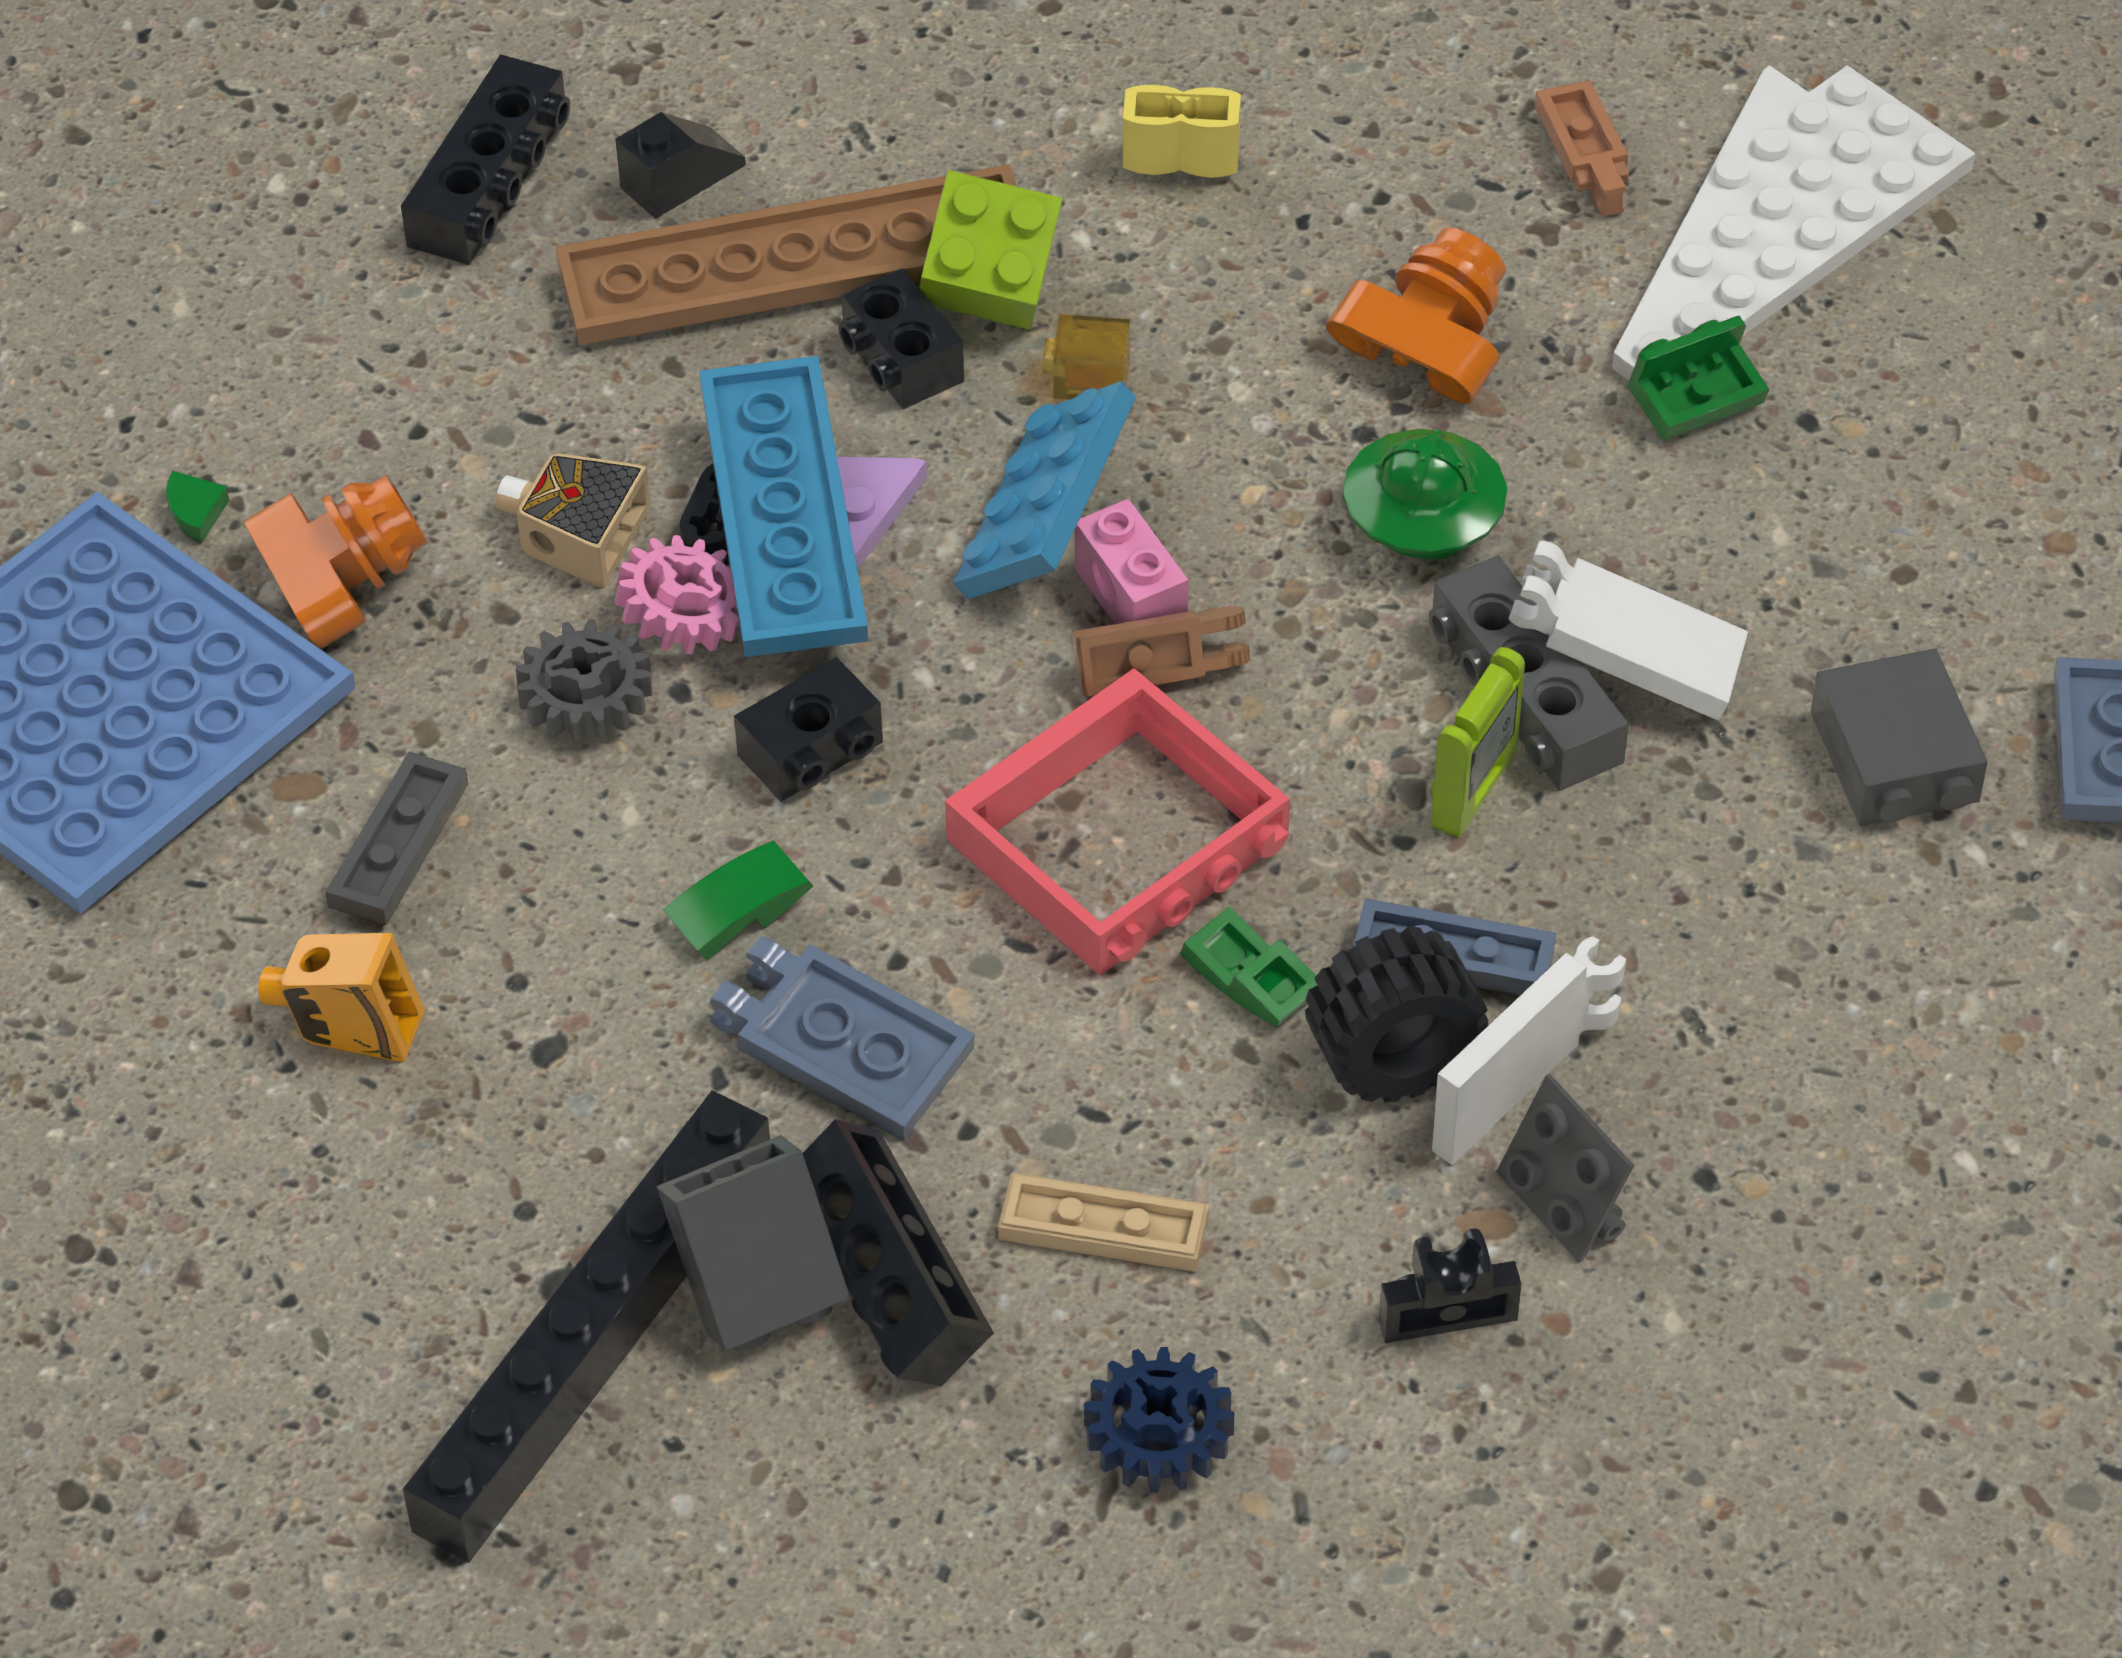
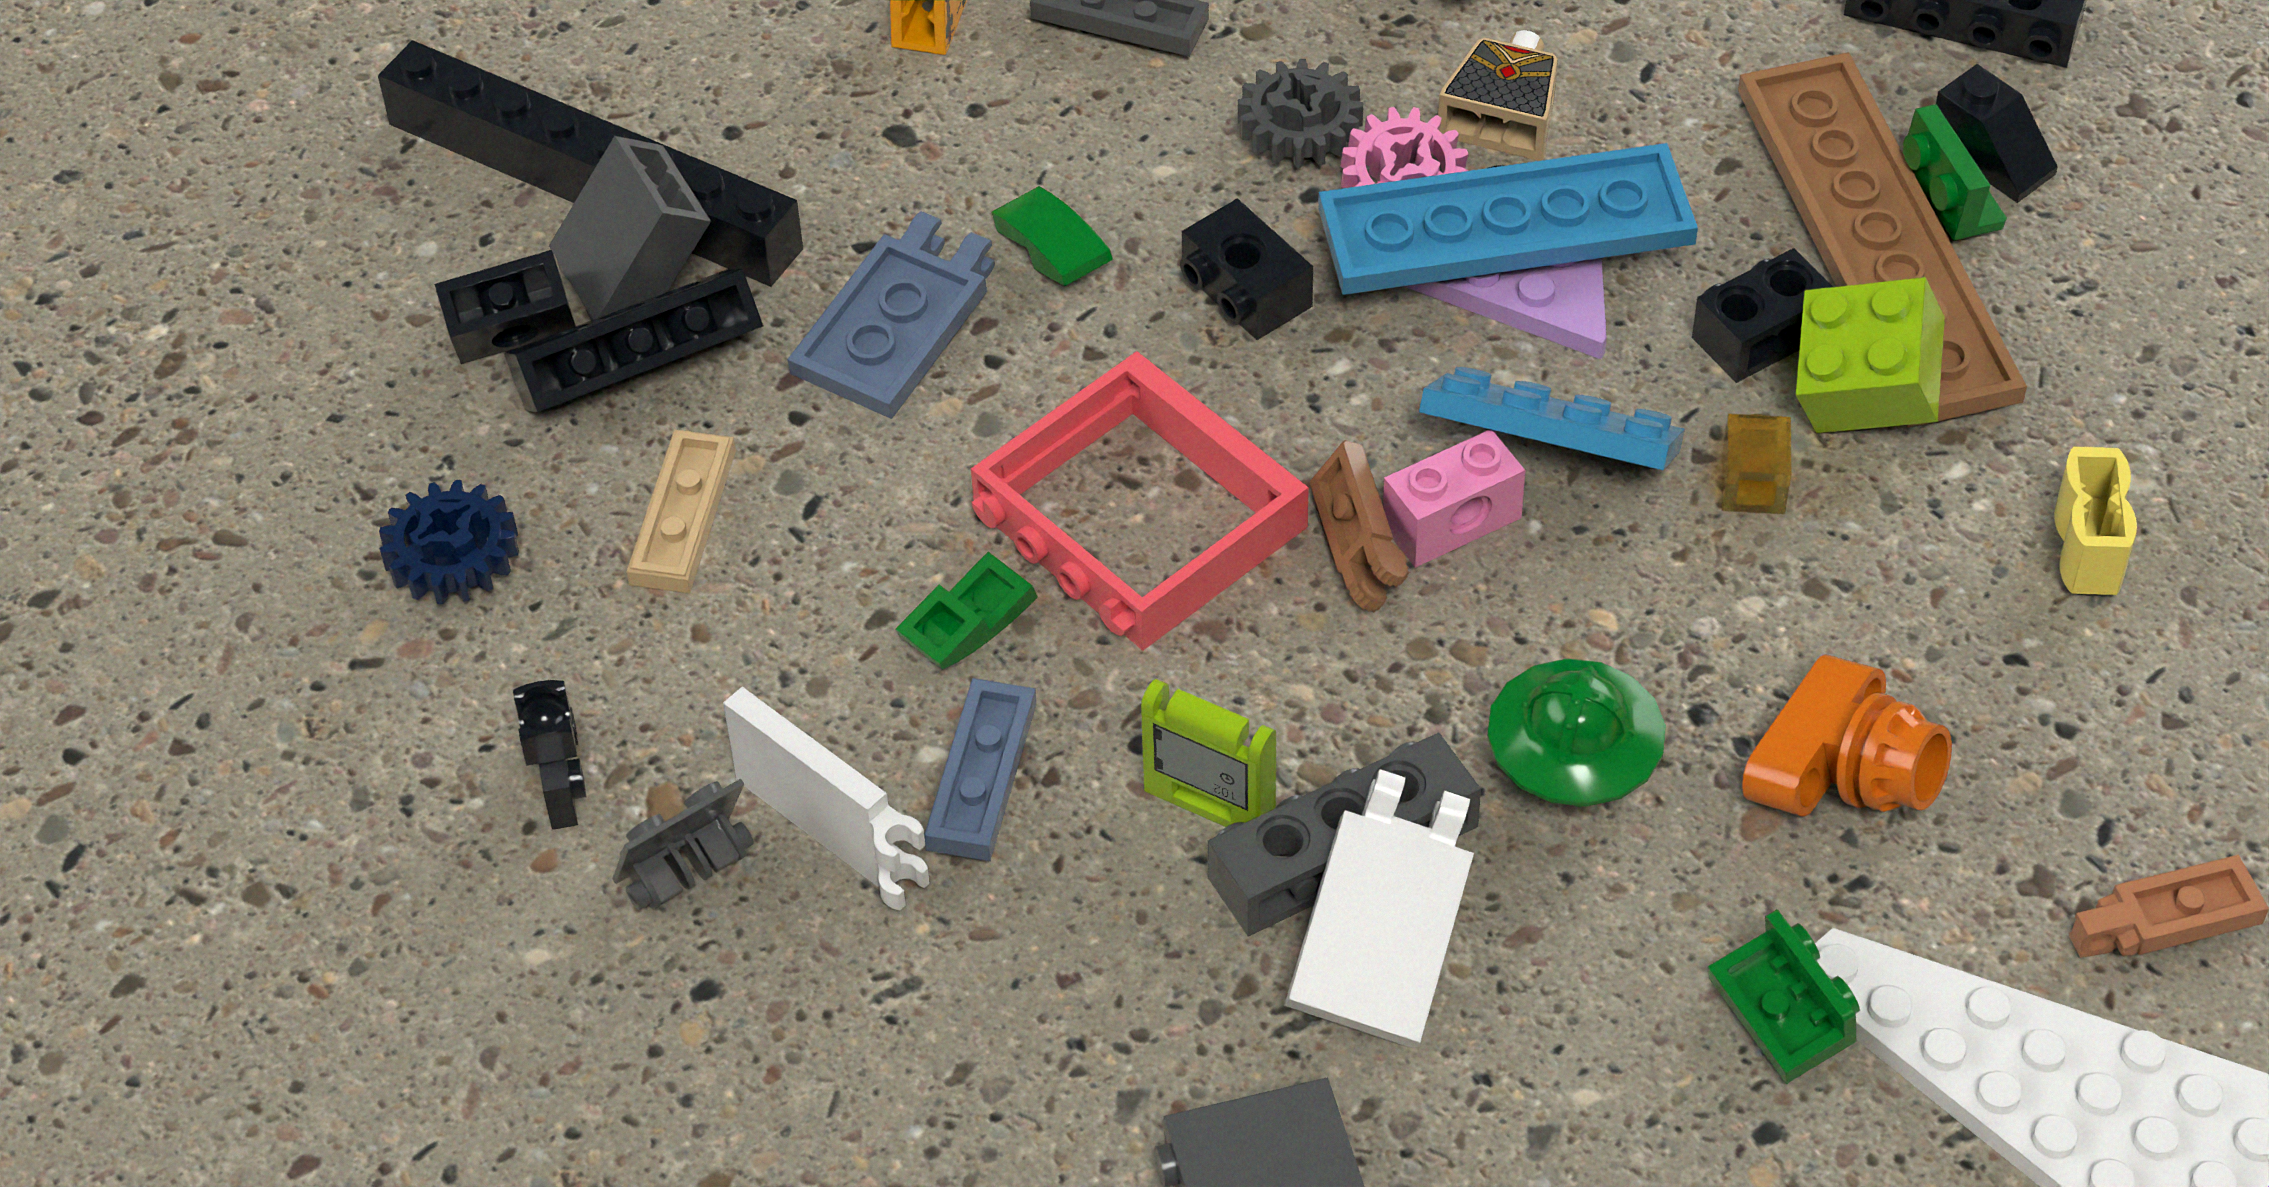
camera: 90 degrees right, 0 degrees up
black tyre [1305,927,1489,1103] -> none
none -> black brick [434,250,576,364]
none -> green bracket [1902,104,2007,241]

